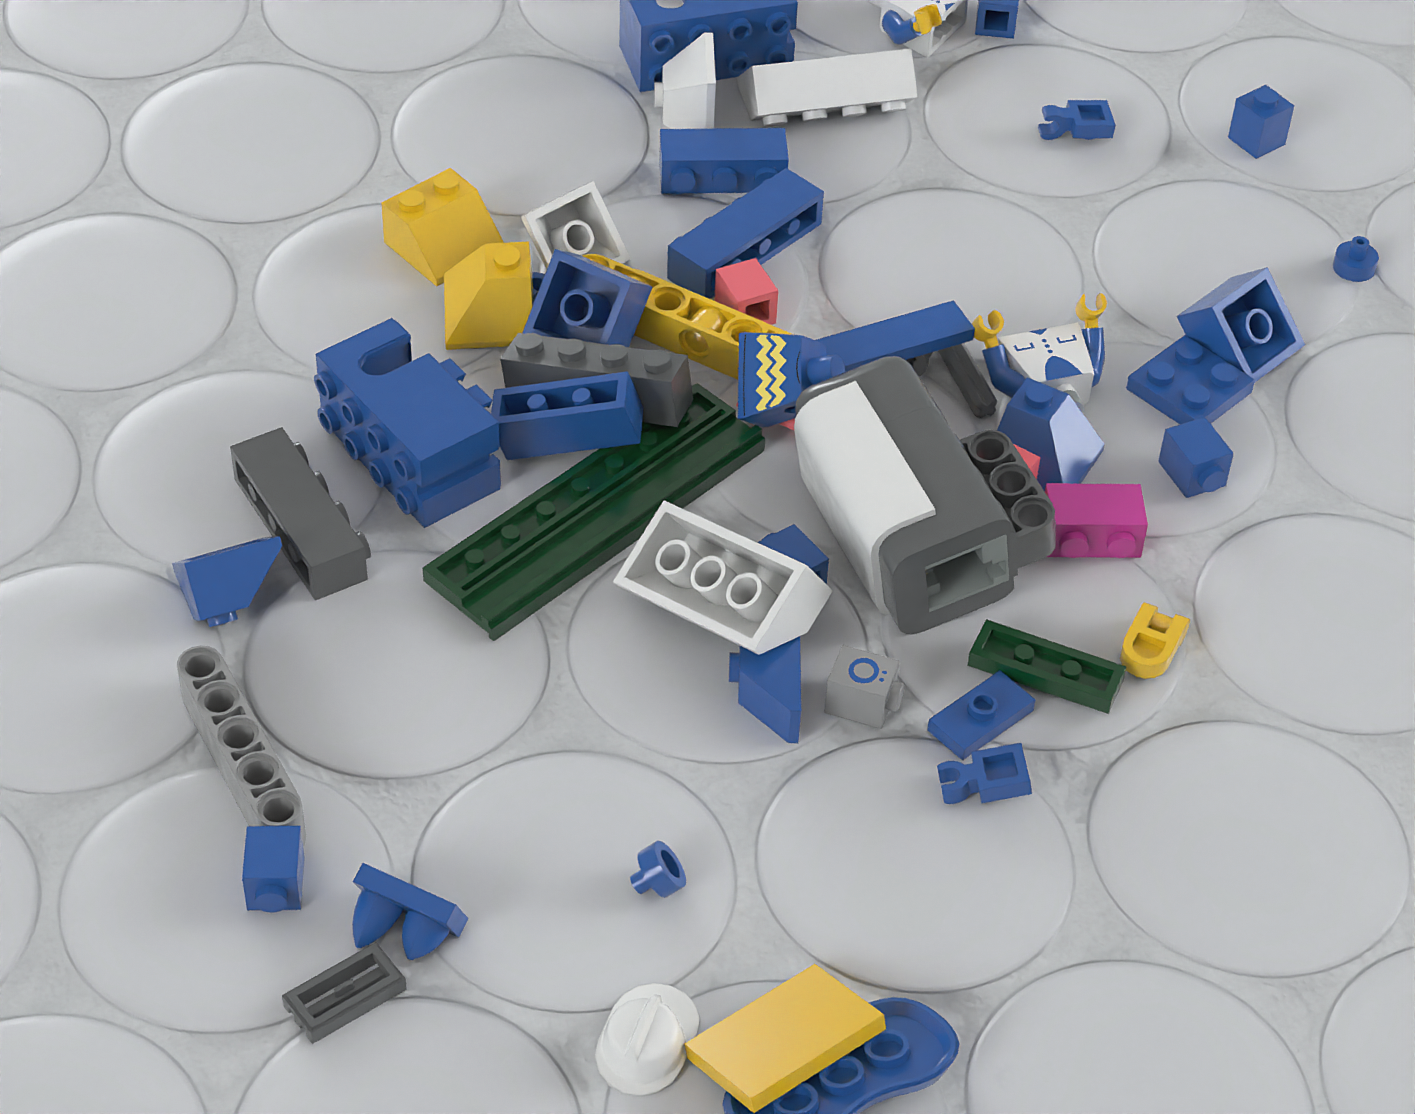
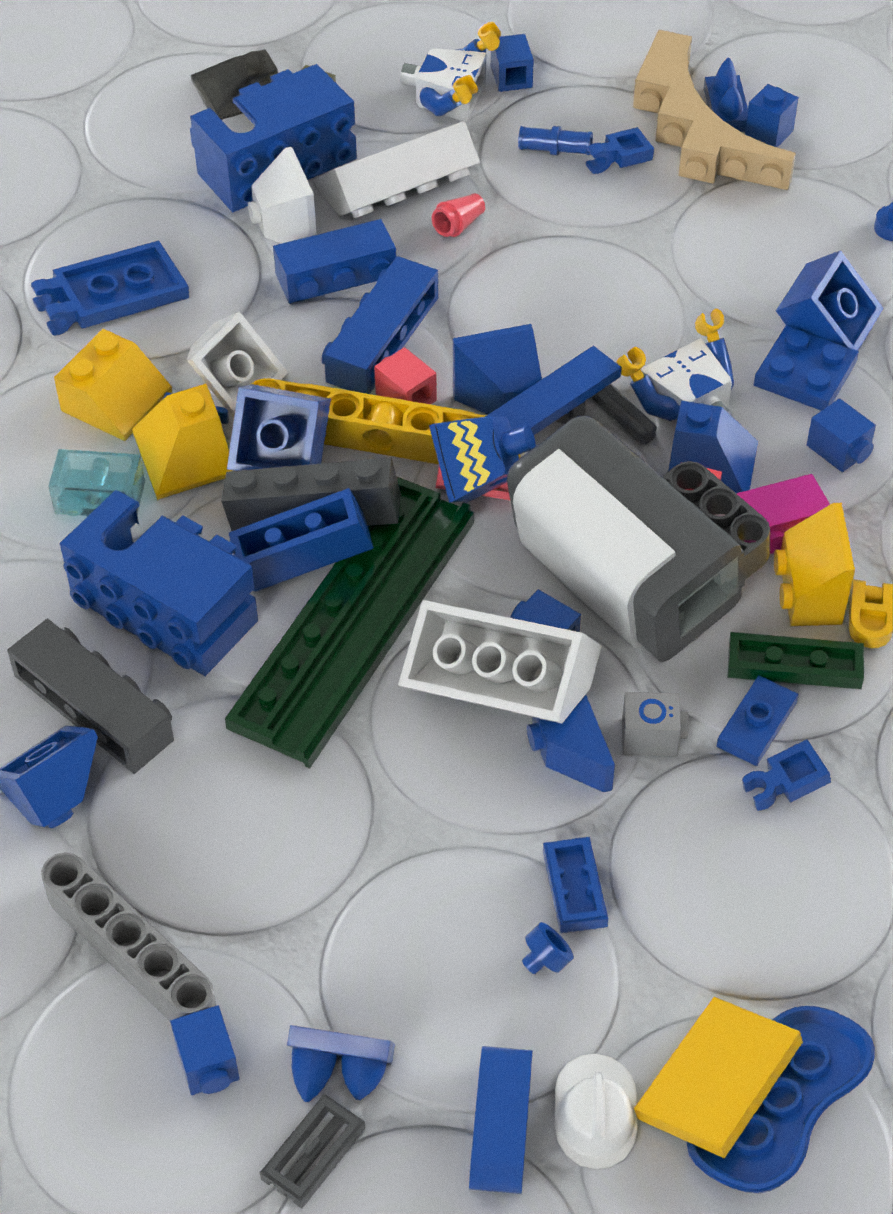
camera: 15 degrees left, 5 degrees up
none -> blue tile [31,240,189,336]
none -> clear light blue brick [48,449,145,516]
none -> coral cone [432,193,485,237]
none -> blue slope [452,324,542,414]
none -> blue beam [469,1046,533,1194]
none -> blue pin [518,126,593,156]
none -> blue plate [543,837,608,934]
none -> tan arch [633,30,796,190]
none -> blue tile [704,57,748,132]
none -> yellow slope [774,503,855,626]

